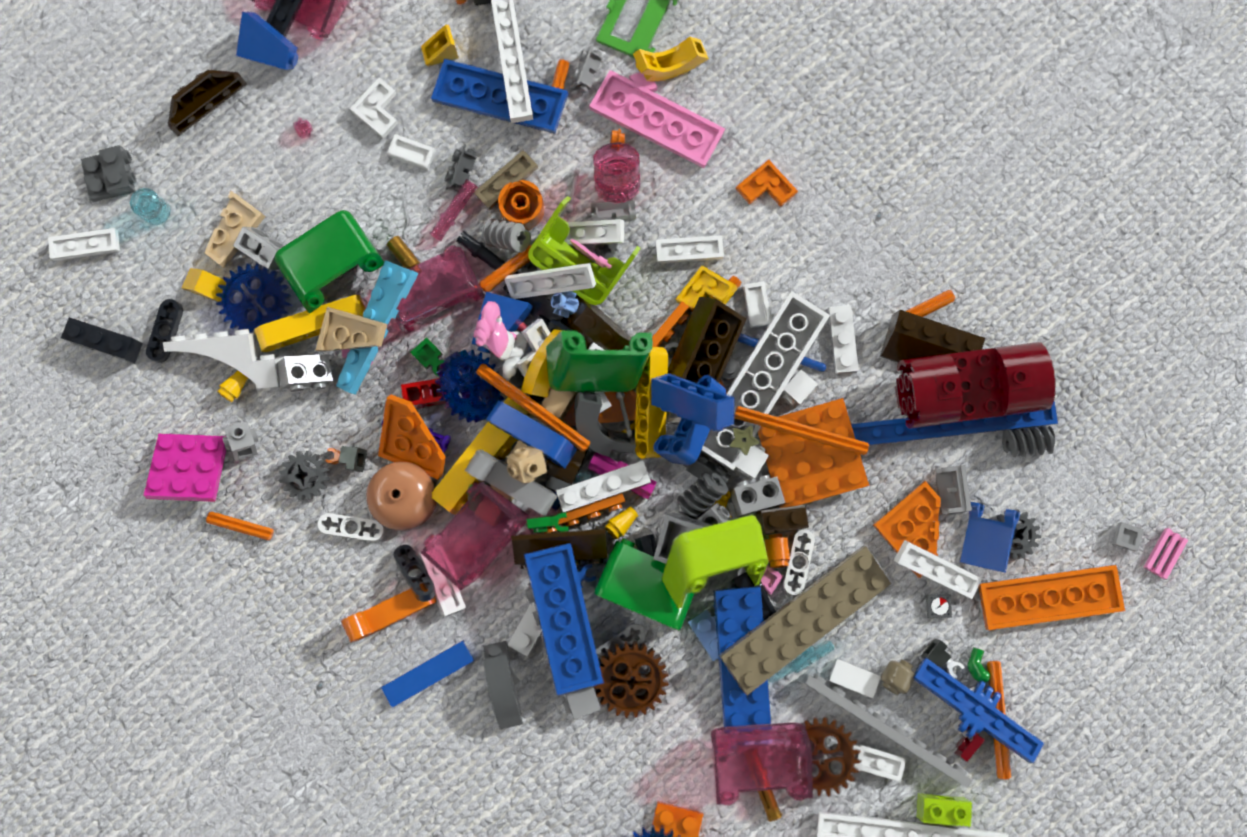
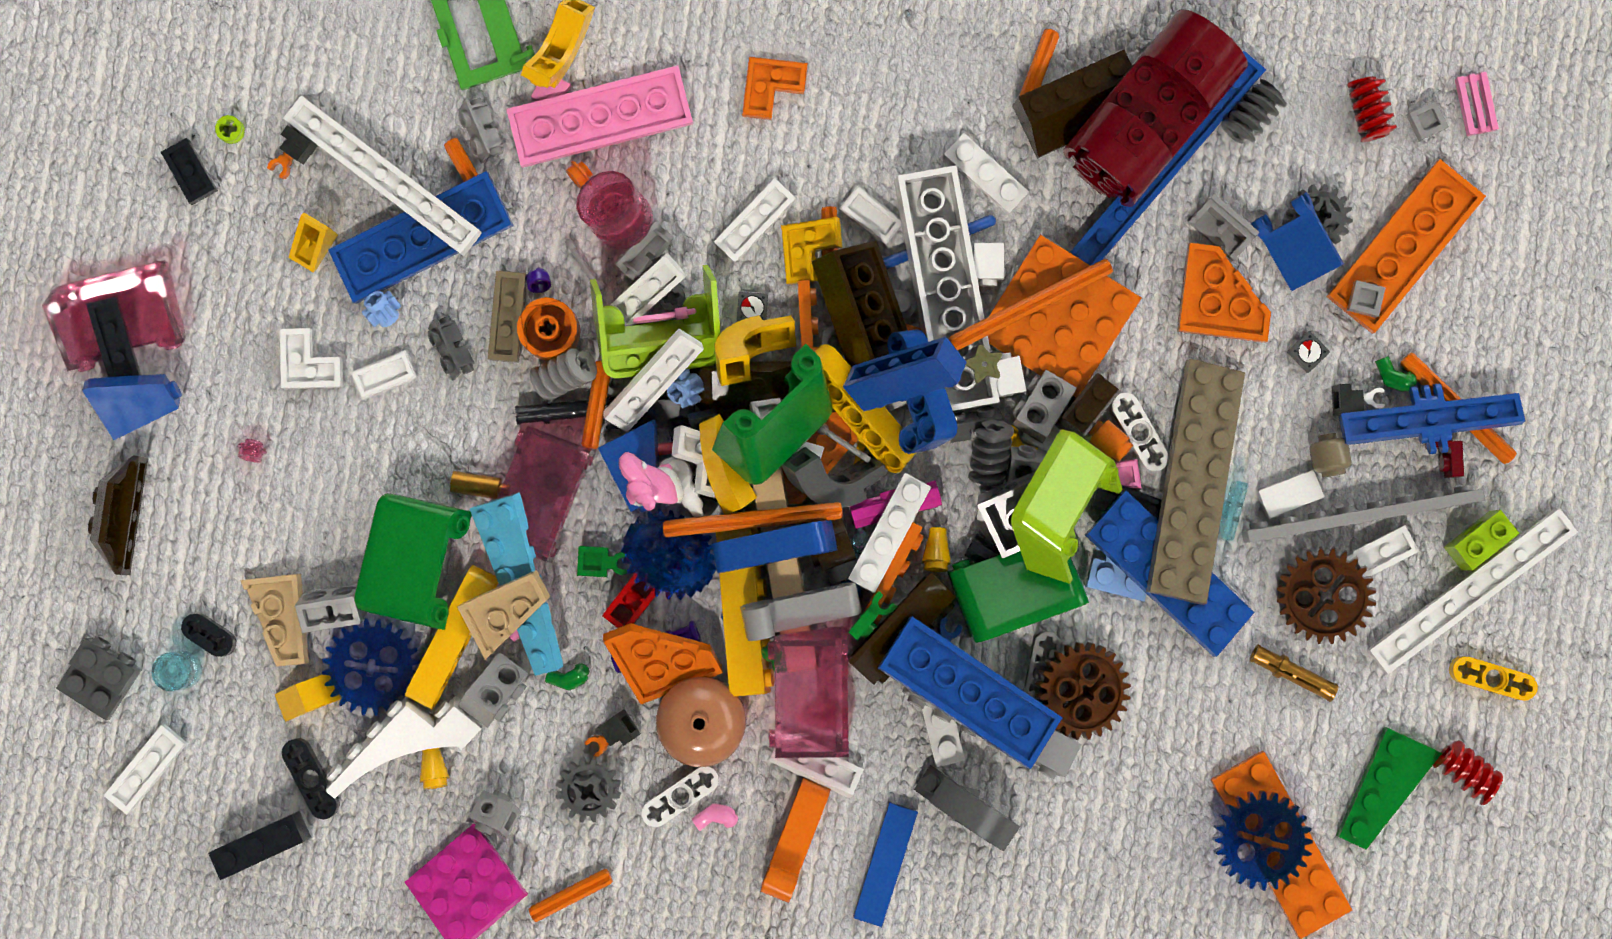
camera: 45 degrees left, 5 degrees up
black beam [393,545,436,602] -> none
clear pink pin [429,179,478,242] -> none
tan brick [506,446,547,483] -> none
clear pink windscreen [710,722,813,806] -> none
white plate [894,540,982,599] -> none
none -> black beam [181,614,236,657]
none -> light blue gear [362,291,401,327]
none -> dark purple hinge [526,267,551,293]
none -> green arm [545,663,590,691]
none -> bright pink arm [692,803,738,831]
none -> yellow arch [715,315,796,386]
none -> tile [737,292,768,322]
none -> red piece [1347,76,1397,142]
none -> light grey plate [1347,280,1386,318]

